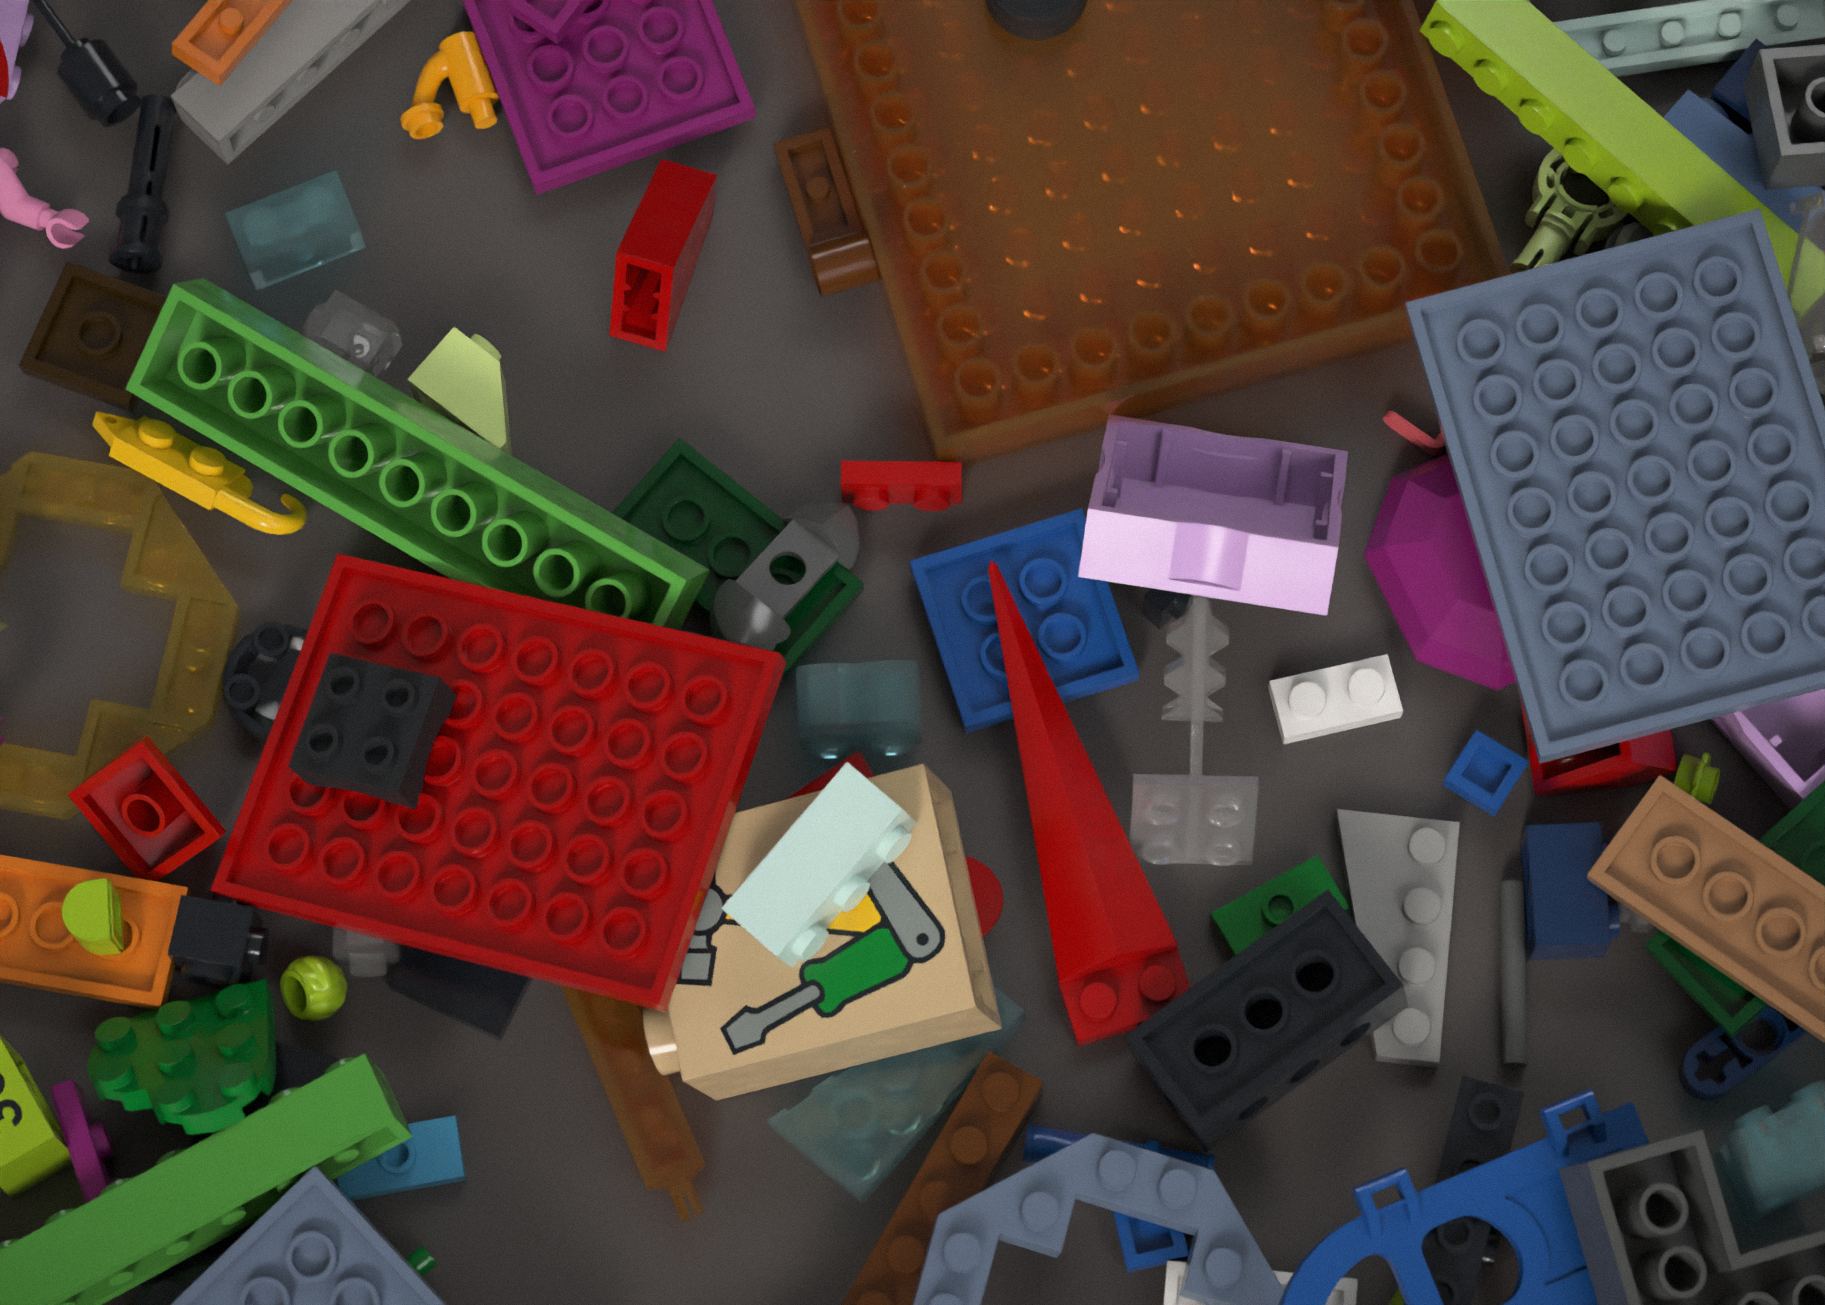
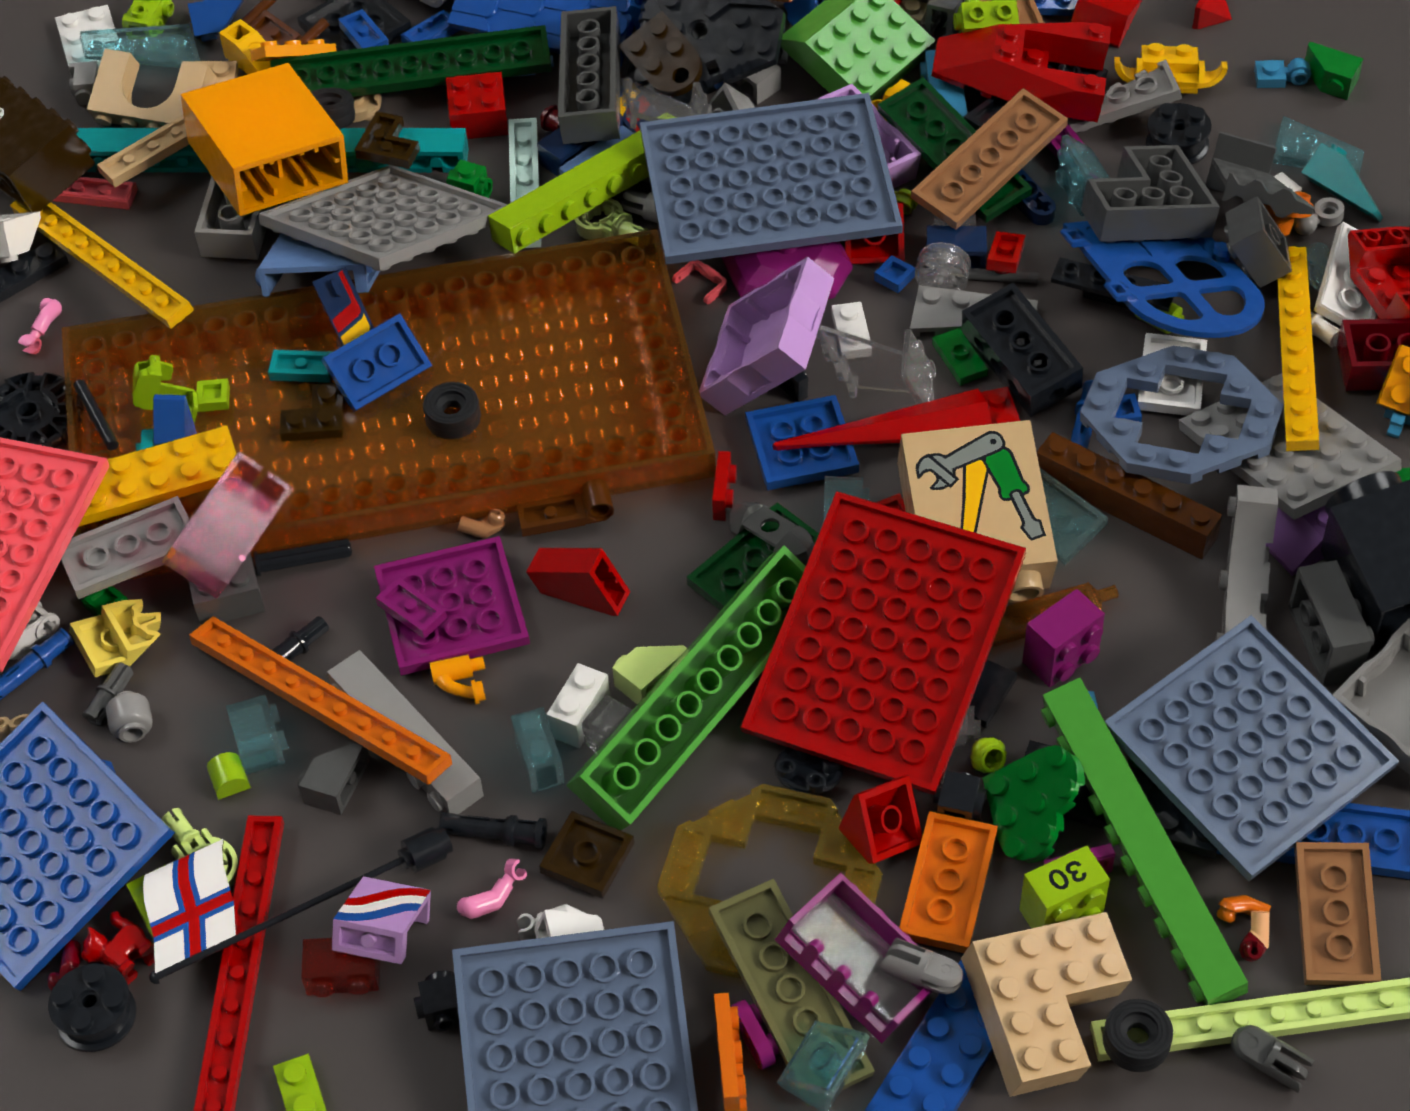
camera: 85 degrees left, 20 degrees down
lime brick [62,878,124,955] -> none
yellow plate [92,412,308,535] -> none
black brick [288,653,457,809] -> none
light aqua brick [722,762,917,968] -> none
none -> medium nougat arm [457,509,505,539]
none -> white brick [546,663,610,748]
none -> clear wheel [915,242,971,291]
none -> red plate [986,231,1026,274]
none -> magenta brick [1022,589,1105,688]

